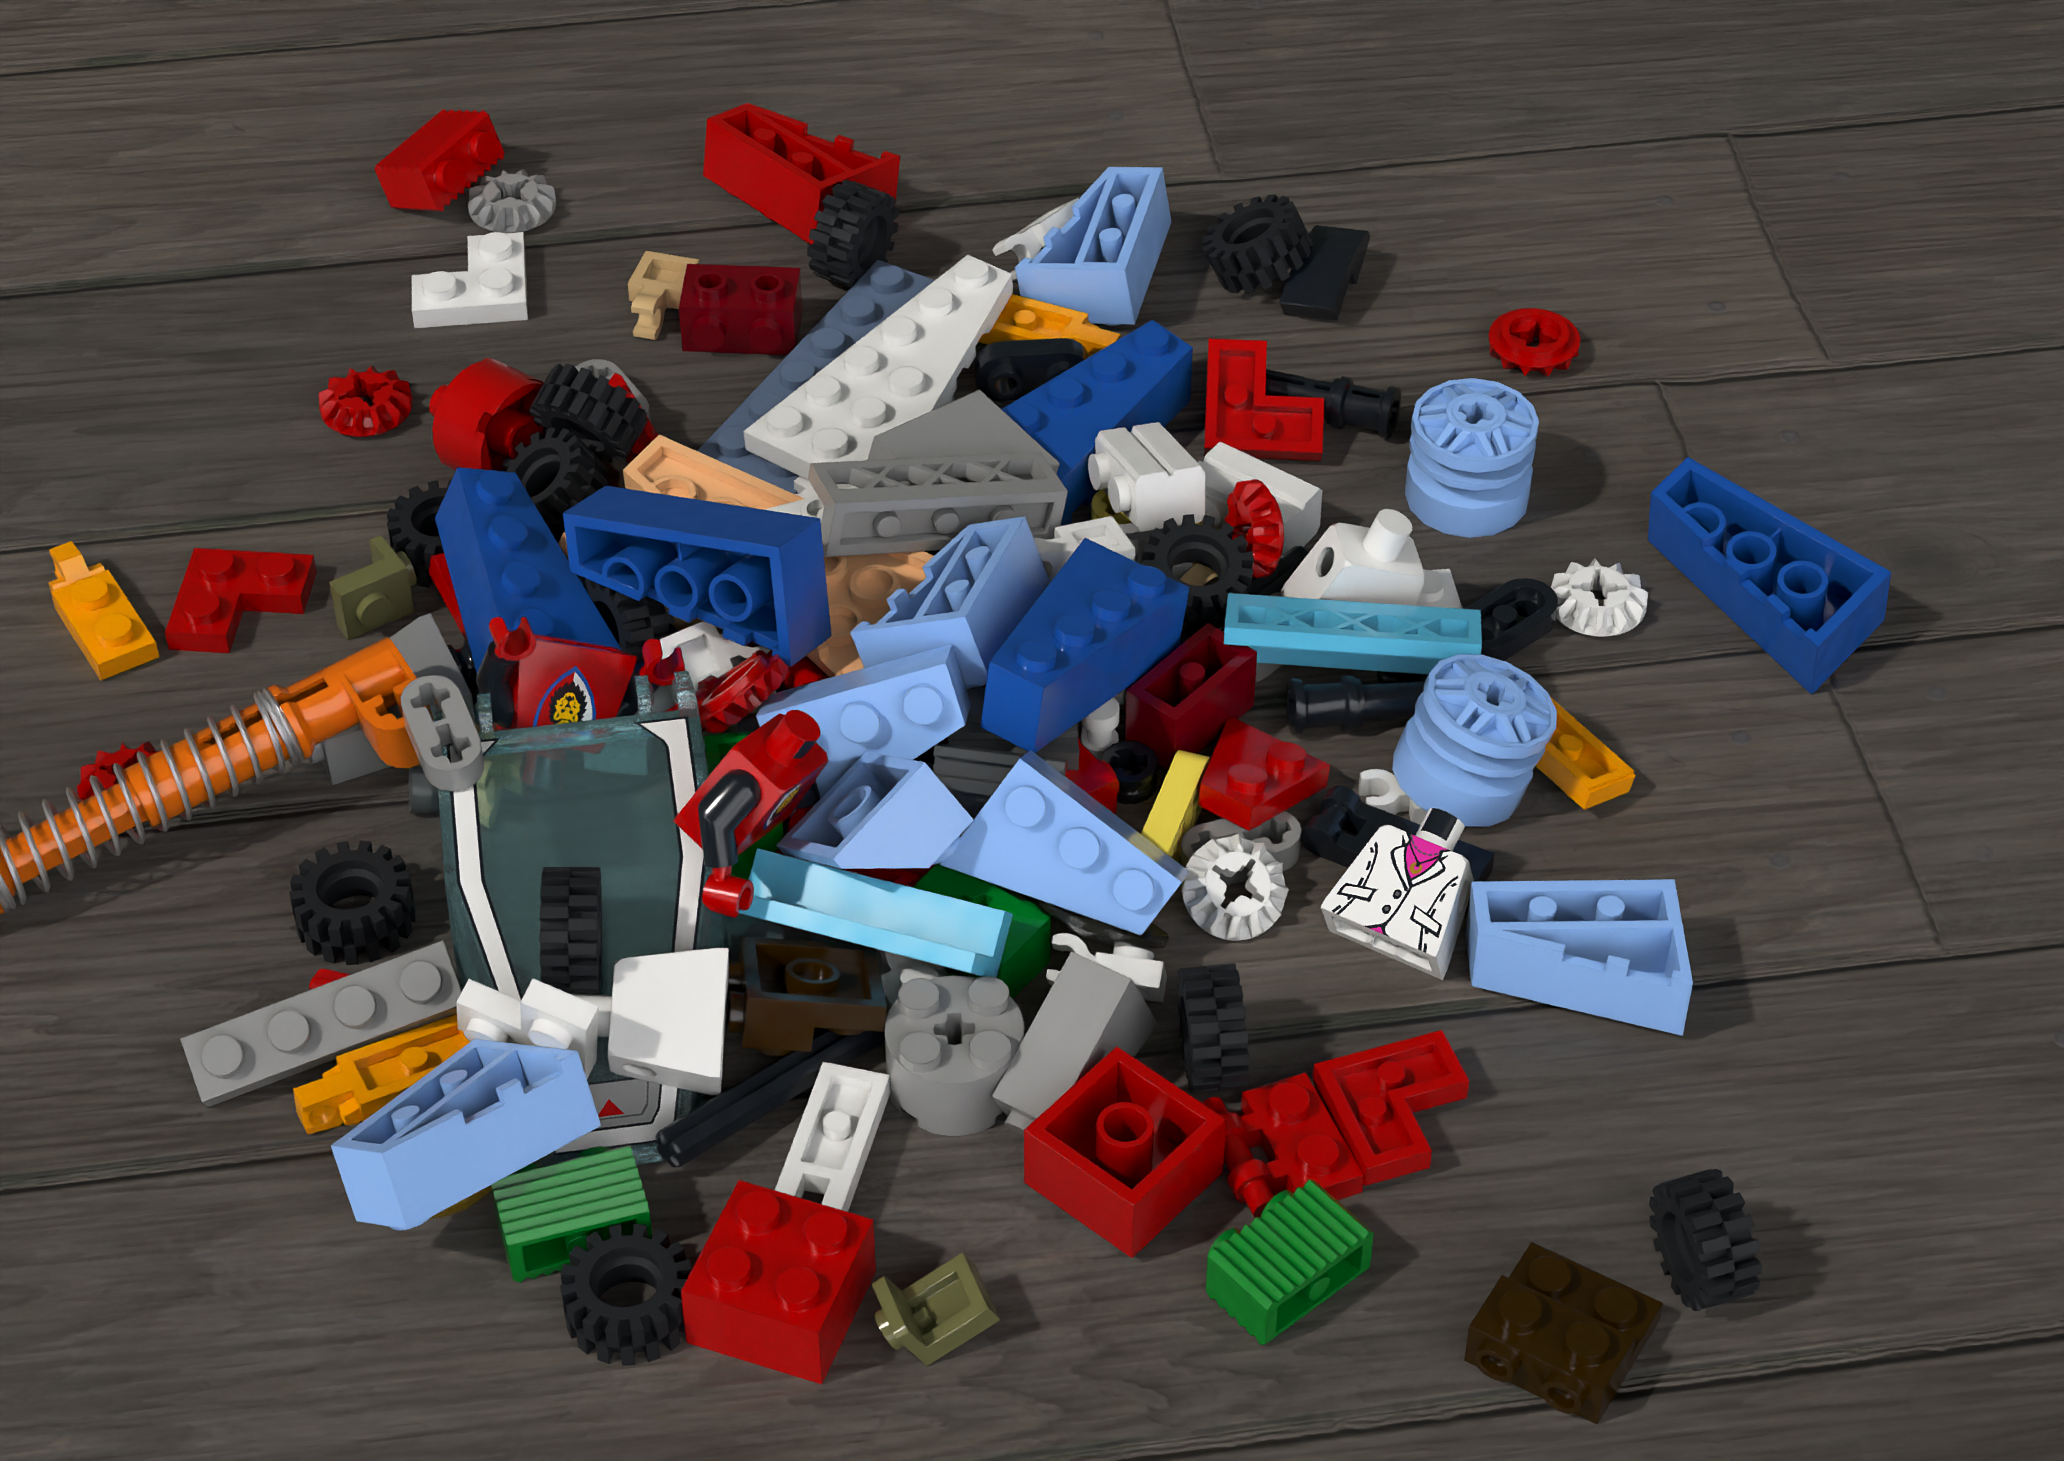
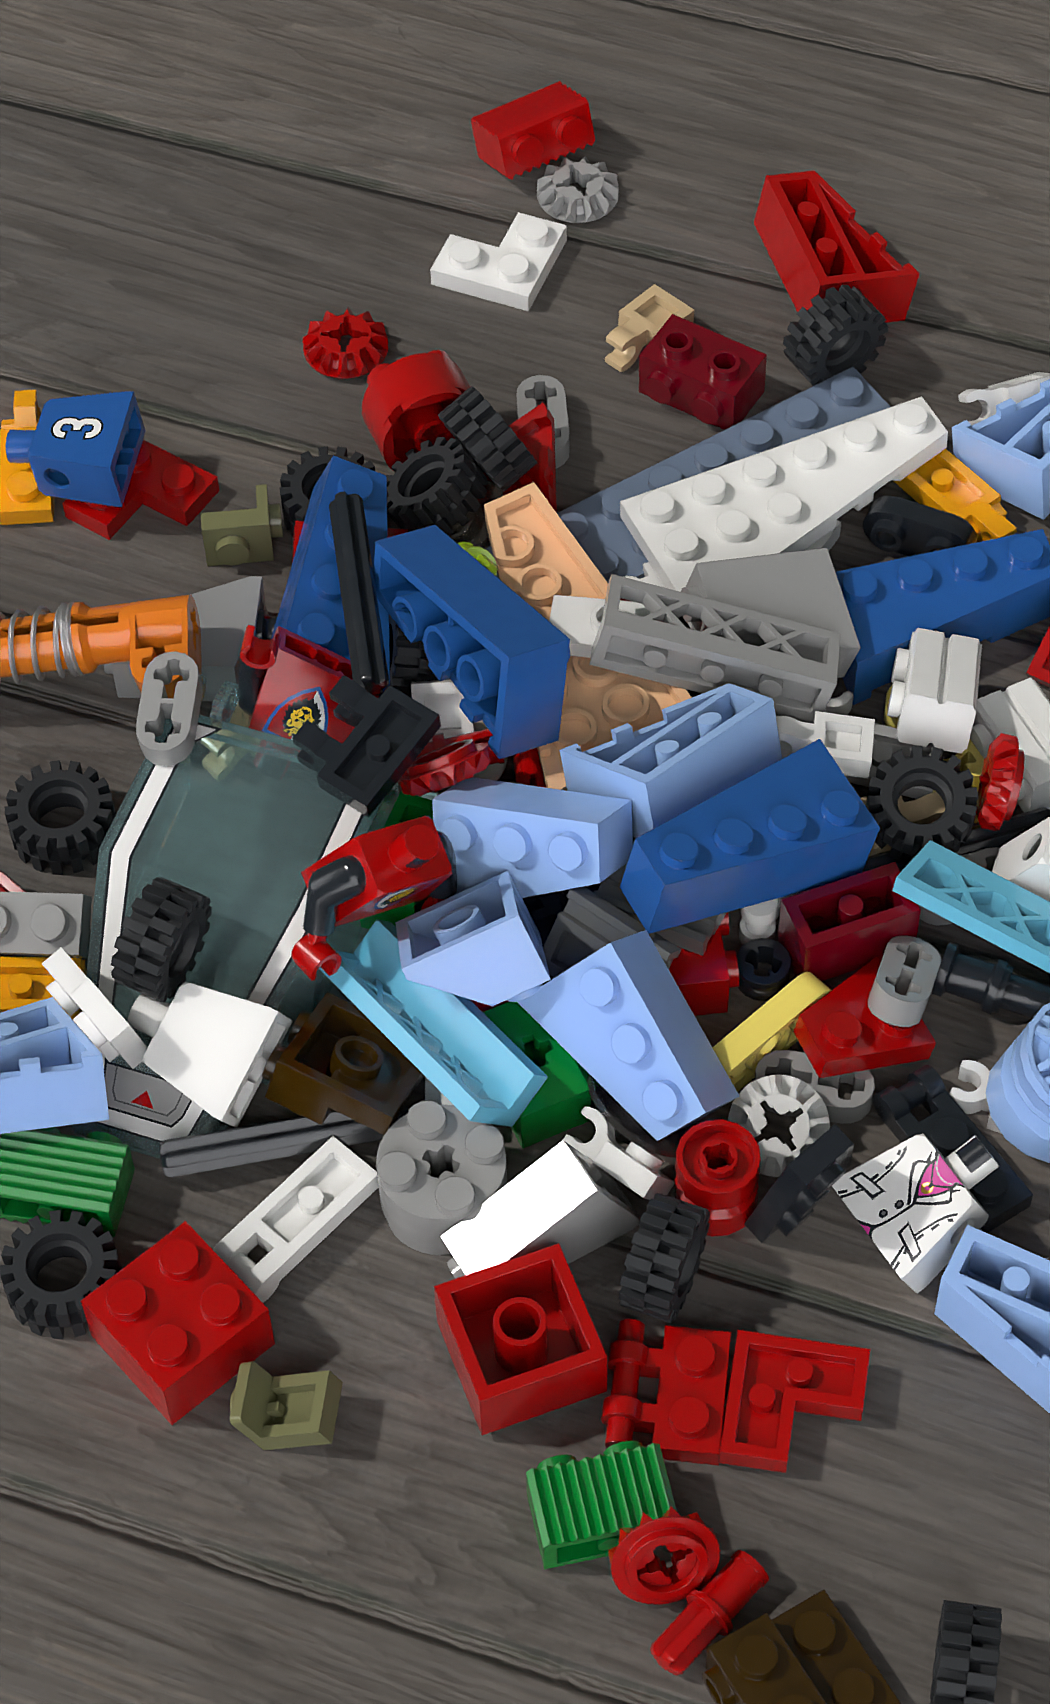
camera: 30 degrees right, 10 degrees up
none -> blue torso [6,391,146,507]
none -> black plate [292,675,441,817]
none -> black axle [329,491,389,696]
none -> red gear [608,1506,720,1605]
none -> red axle [650,1550,769,1676]
none -> red wheel [674,1119,761,1237]
none -> black wing [744,1124,854,1243]
none -> light grey beam [868,936,941,1027]

